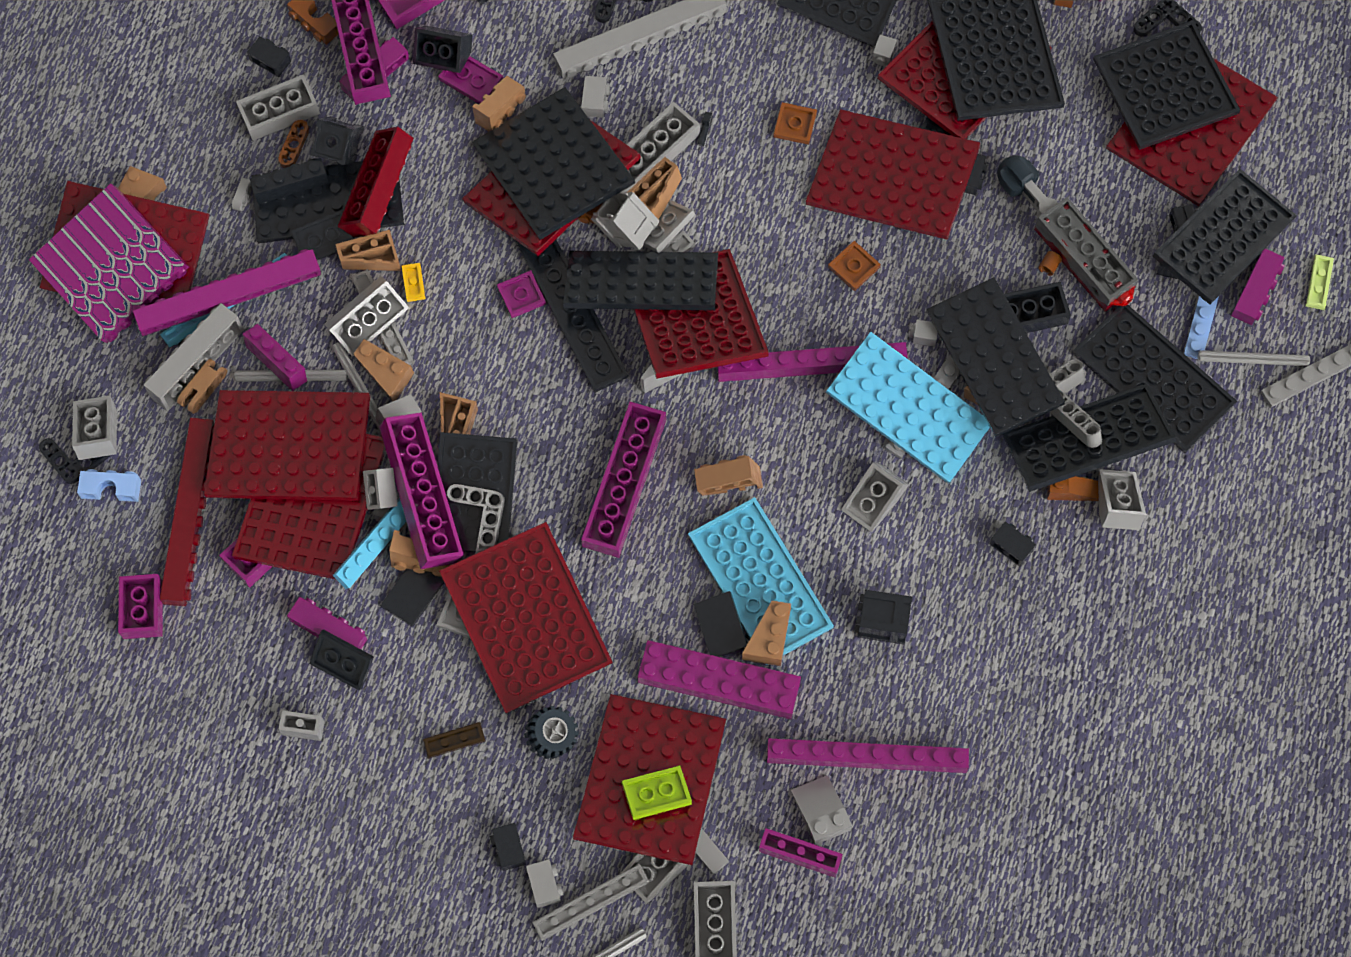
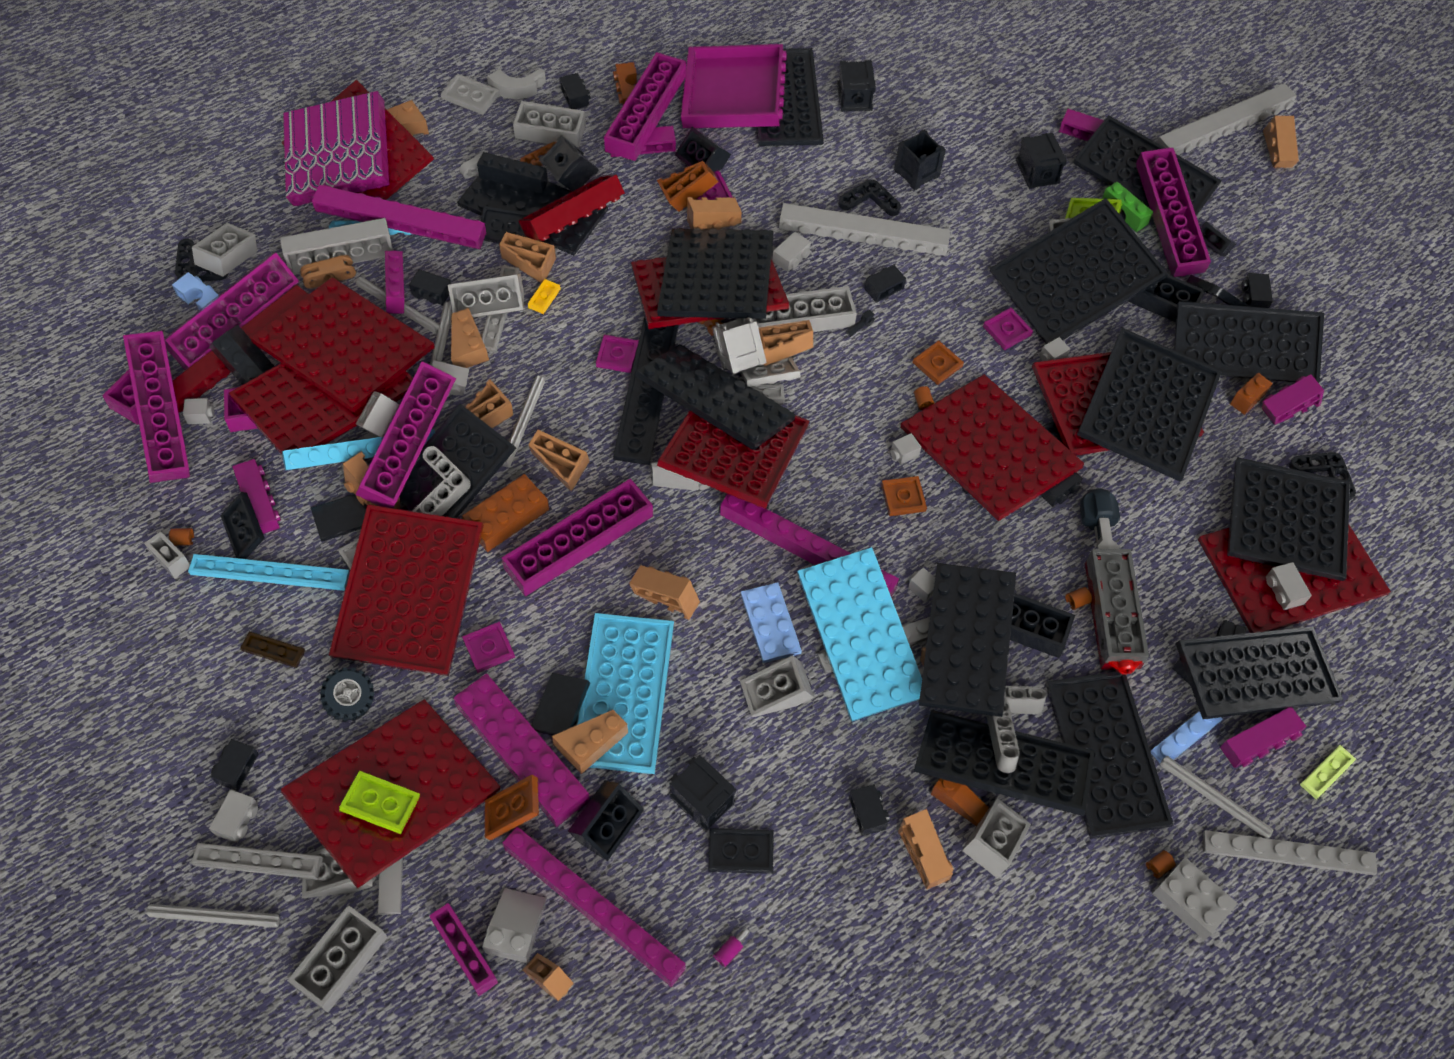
camera: 30 degrees right, 10 degrees down
none -> magenta brick [123,331,190,483]
none -> magenta brick [164,253,299,370]
none -> dark orange beam [169,528,194,546]
none -> light grey brick [183,398,214,424]
none -> medium azure plate [188,554,350,591]
none -> black slope [209,325,275,385]
none -> black brick [409,269,451,305]
none -> light grey plate [441,74,500,115]
none -> dark orange brick [462,474,549,552]
none -> magenta plate [462,621,515,673]
none -> dark orange plate [485,775,539,840]
none -> light grey arch [487,68,546,99]
none -> light grey axle [502,375,545,468]
none -> medium nougat slope [523,953,574,1001]
none -> medium nougat wedge [528,430,590,491]
none -> black slope [568,780,644,861]
none -> dark orange wedge [657,161,719,212]
none -> black tile [708,828,774,874]
none -> magenta piece [713,928,750,967]
none -> light blue plate [741,582,802,663]
none -> black brick [864,265,906,303]
none -> light grey brick [890,433,921,465]
none -> medium nougat wedge [898,809,953,889]
none -> dark orange beam [914,386,935,410]
none -> magenta plate [983,308,1033,350]
none -> dark orange beam [1146,850,1176,879]
none -> light grey brick [1152,857,1238,940]
none -> light grey brick [1266,562,1312,610]

